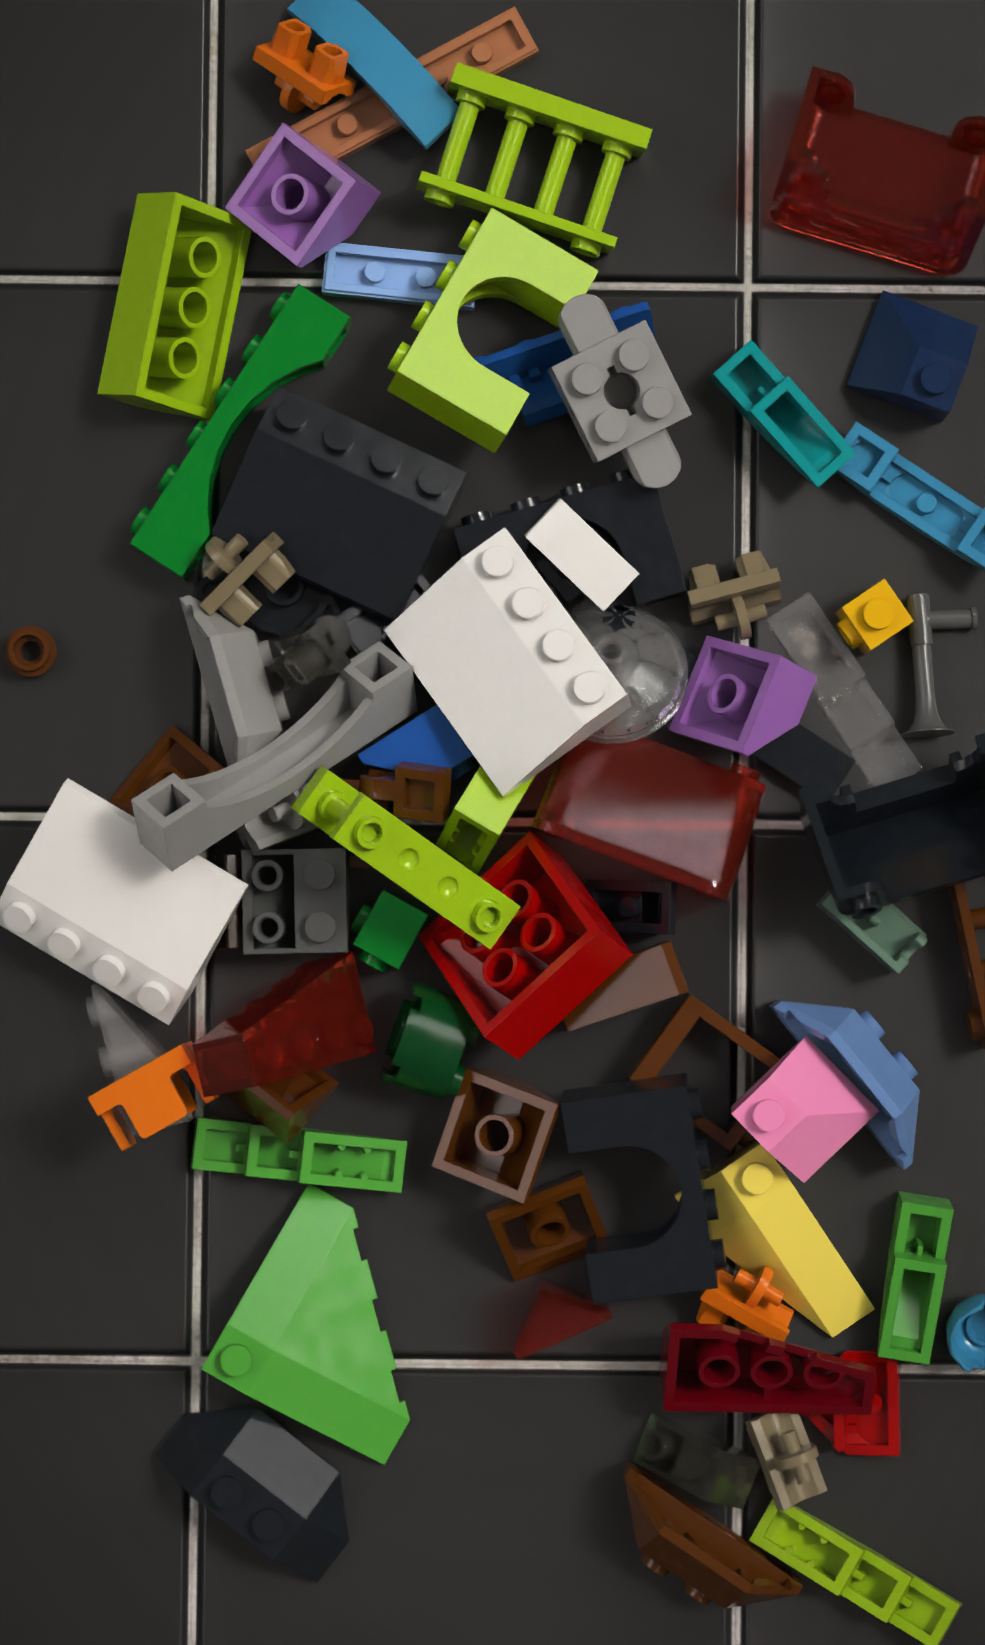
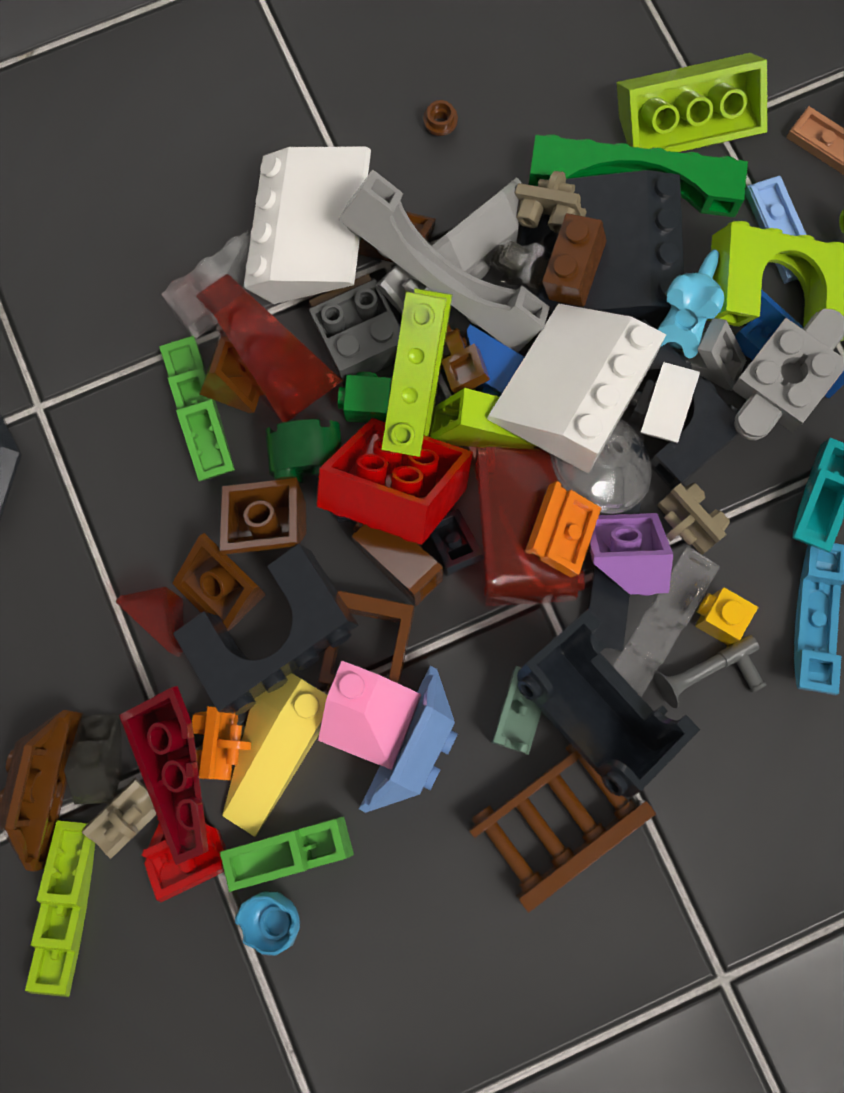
camera: 70 degrees right, 10 degrees down
orange panel [87,1041,219,1152] -> none
bright green slope [201,1184,410,1465] -> none
medium lavender slope [225,123,381,268] -> none
none -> orange plate [525,481,601,578]
none -> reddish brown brick [542,213,607,307]
none -> medium azure animal [657,250,725,358]
none -> light grey slope [688,318,747,391]

